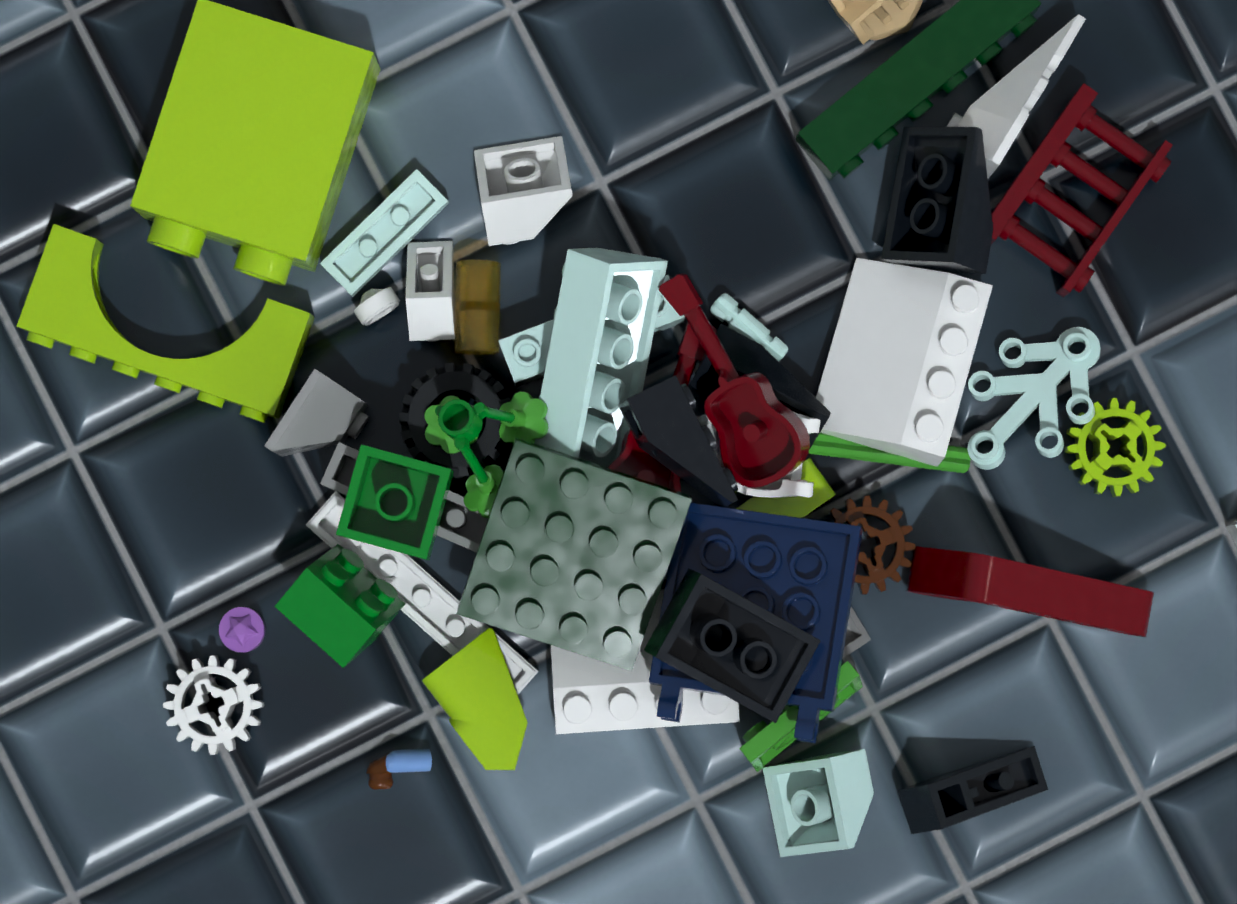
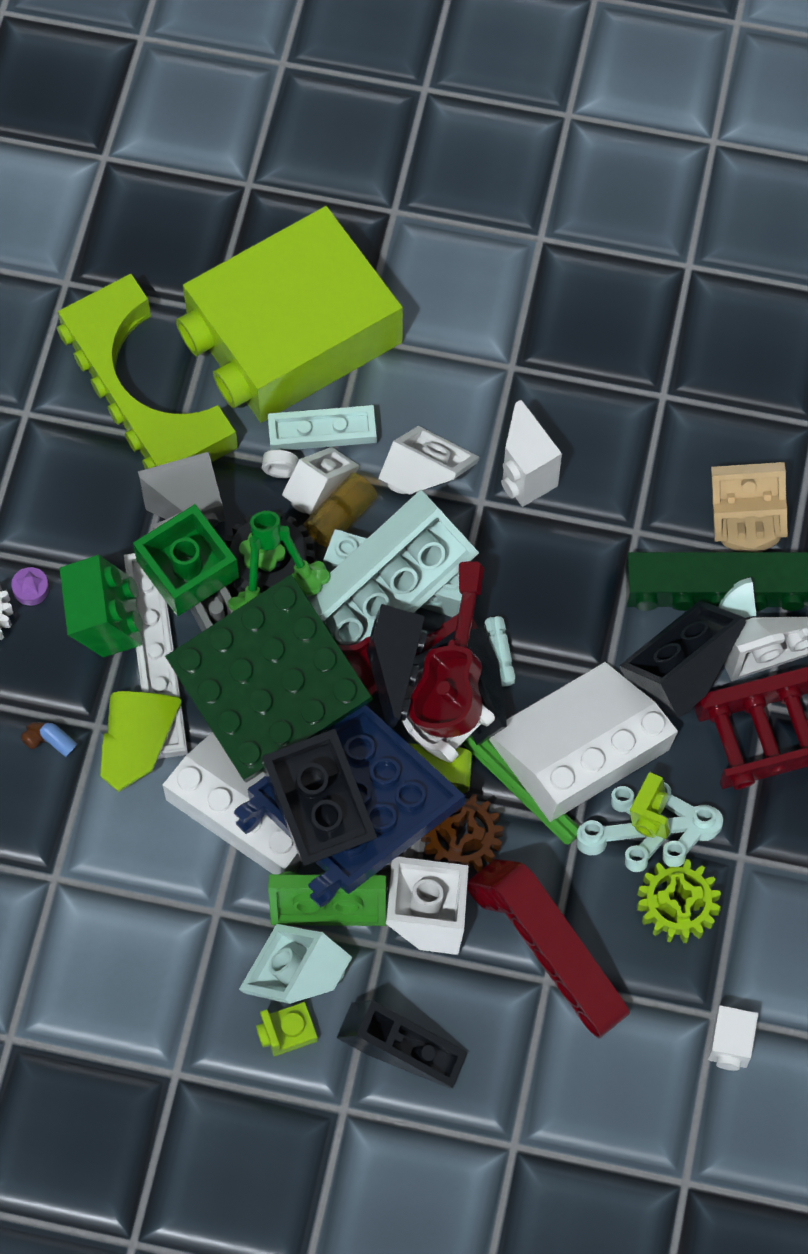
camera: 40 degrees right, 20 degrees down
none -> lime bracket [255,1002,318,1057]
none -> white slope [386,857,468,955]
none -> white slope [501,400,562,507]
none -> lime bracket [630,772,670,839]
none -> light aqua tile [719,578,756,618]

